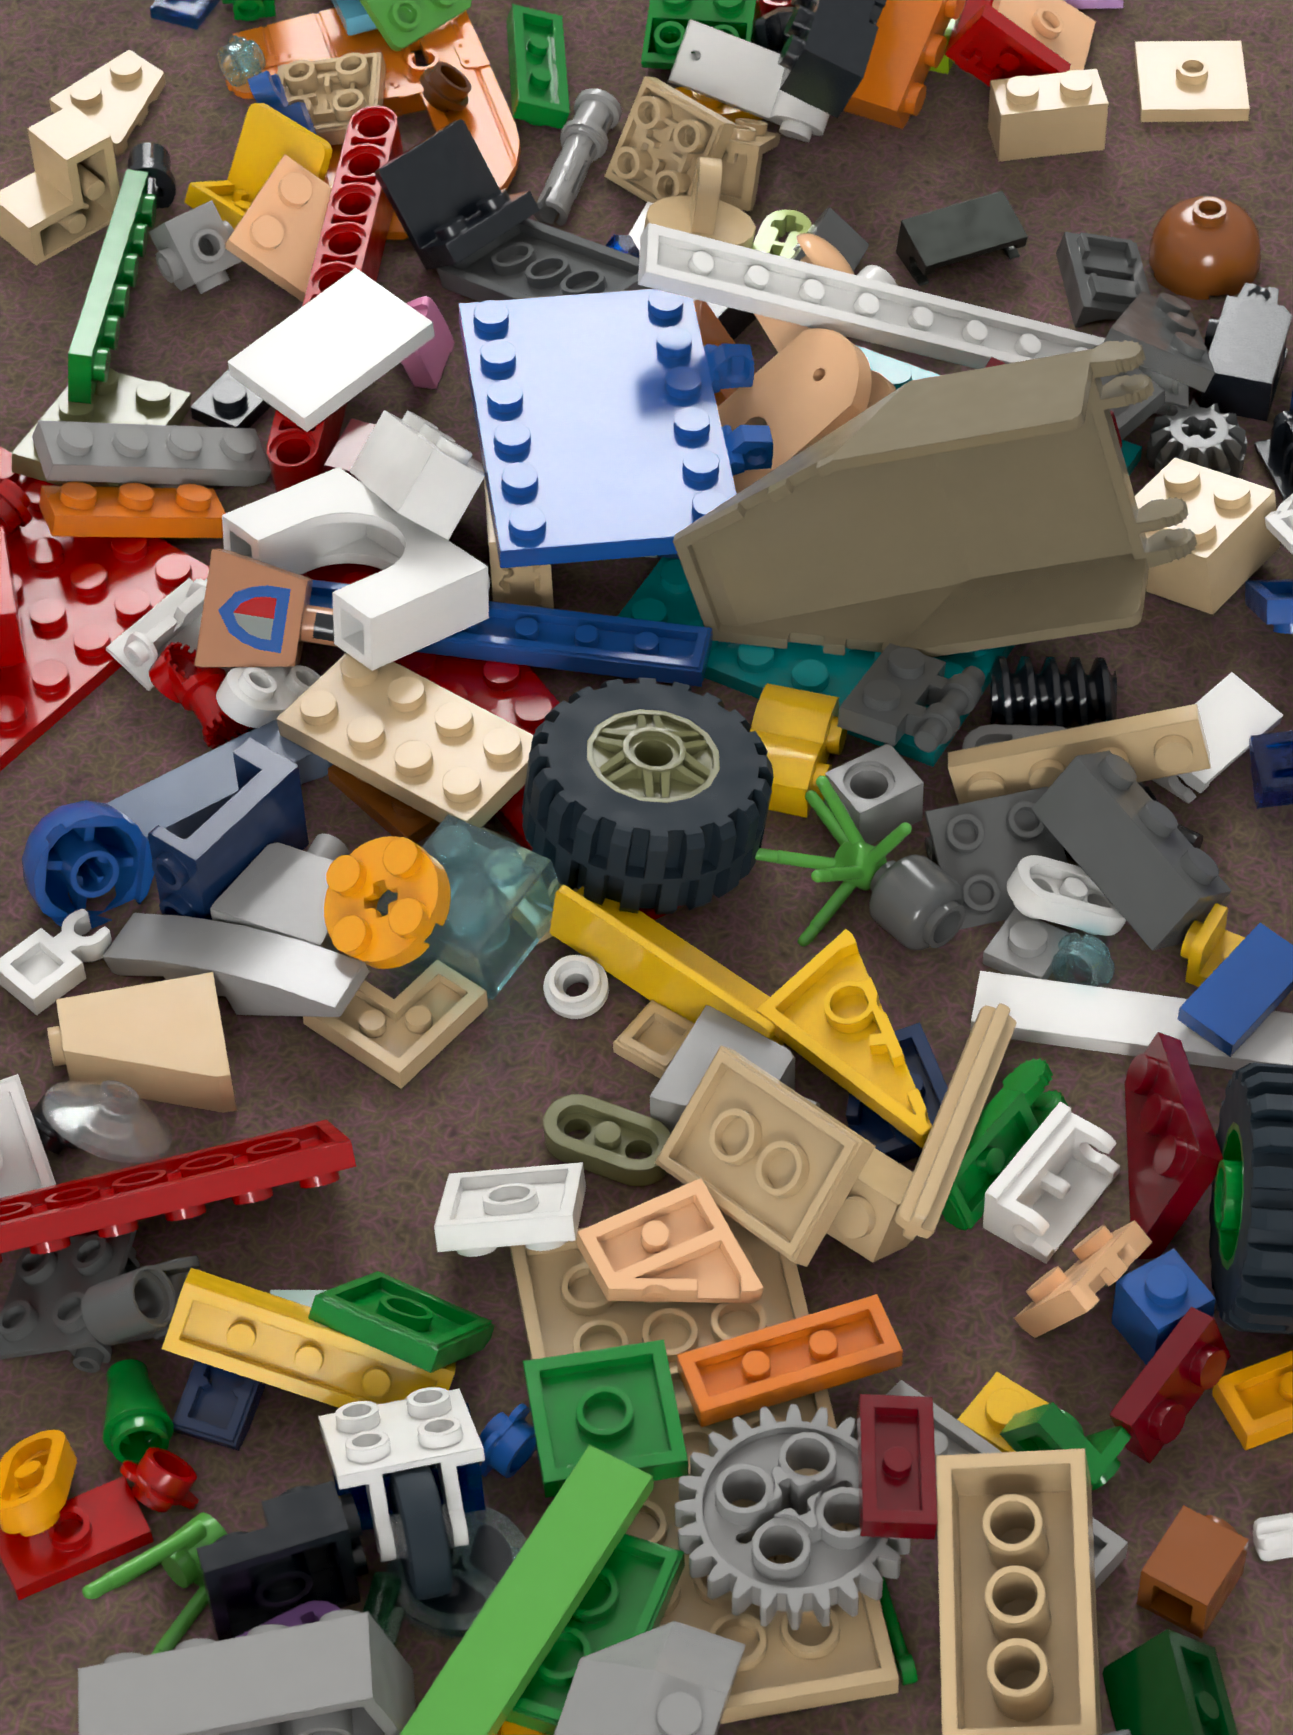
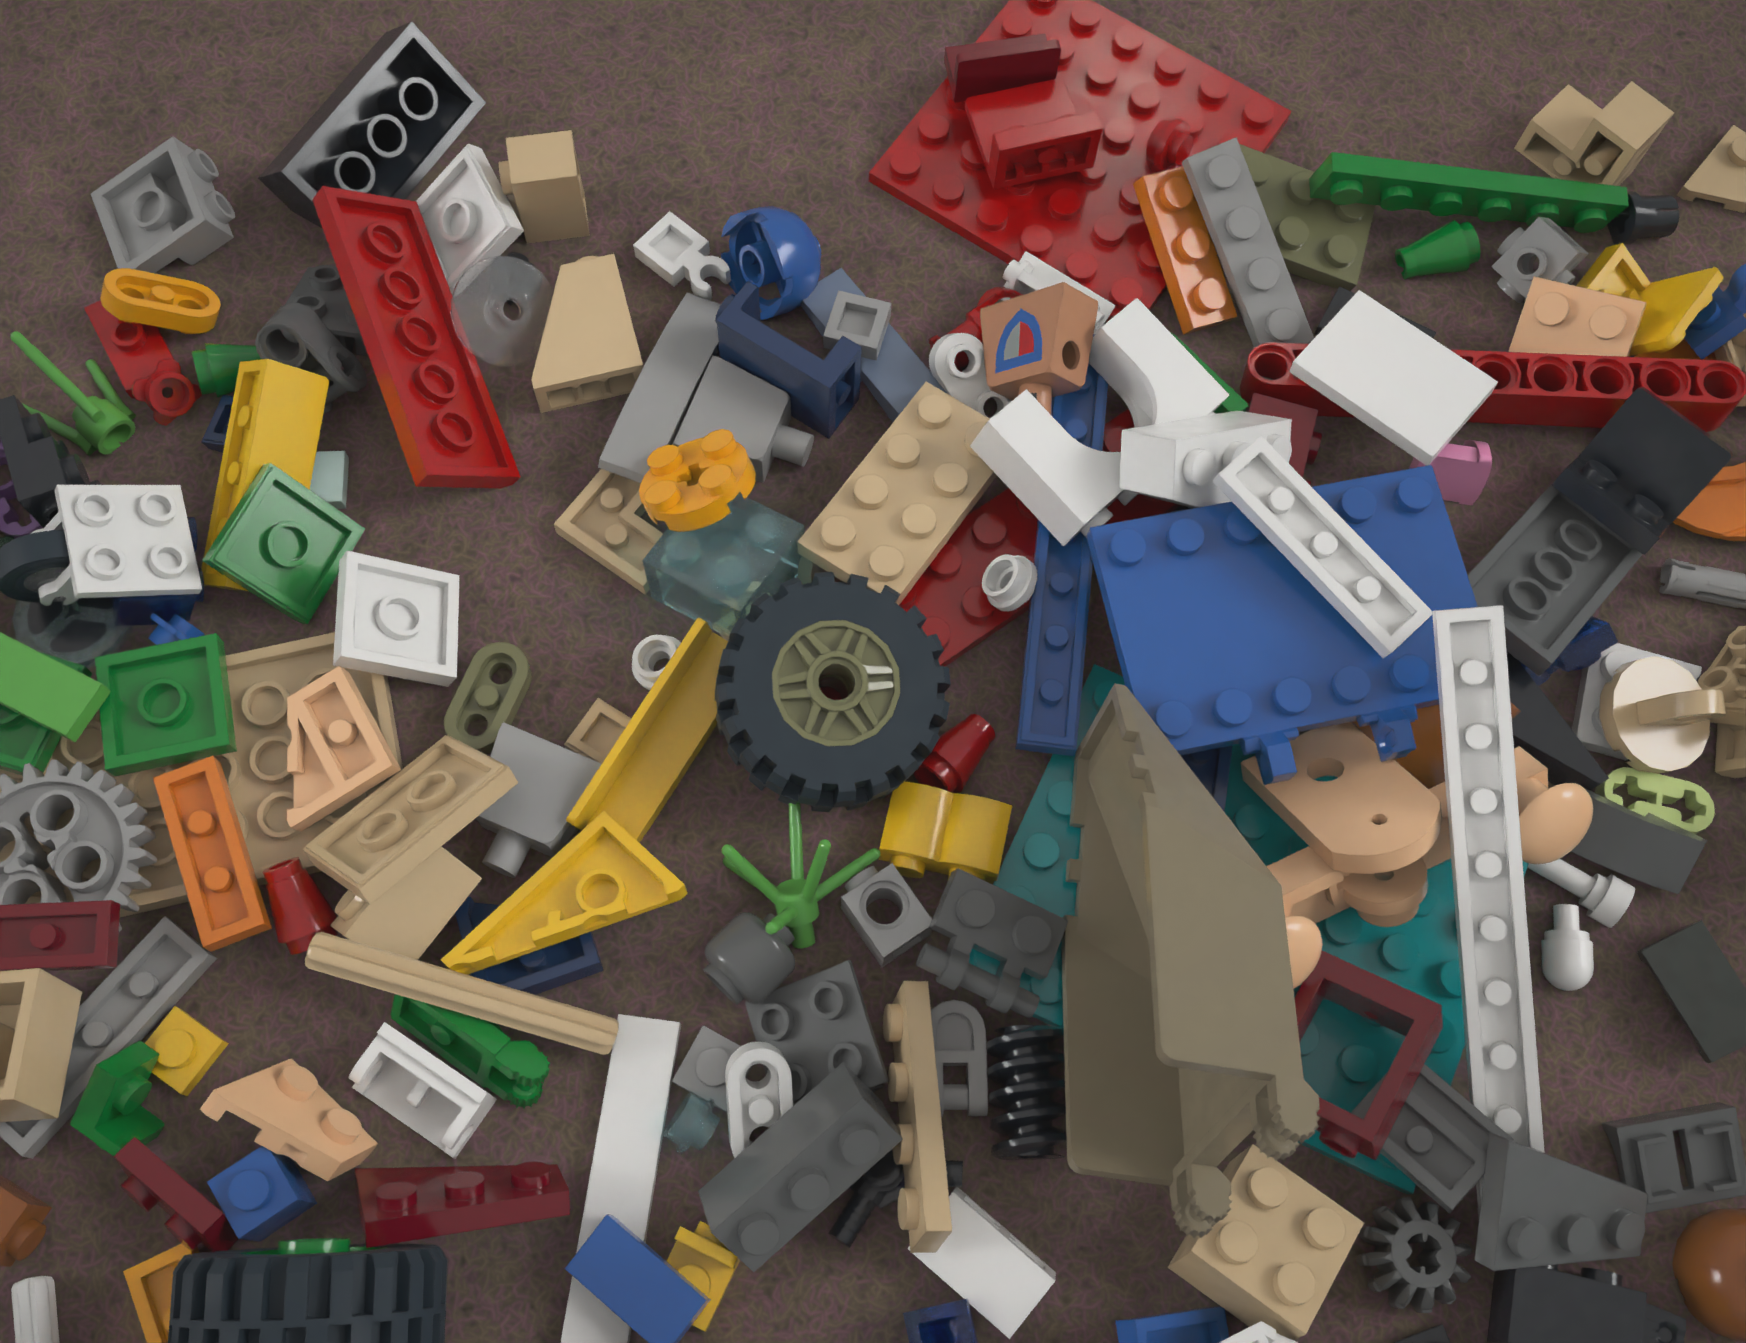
camera: 80 degrees right, 20 degrees up
none -> red cone [263,857,338,955]
none -> light grey plate [823,290,891,361]
none -> white plate [982,554,1037,611]
none -> white plate [1212,436,1432,658]
none -> green cone [1395,220,1481,280]

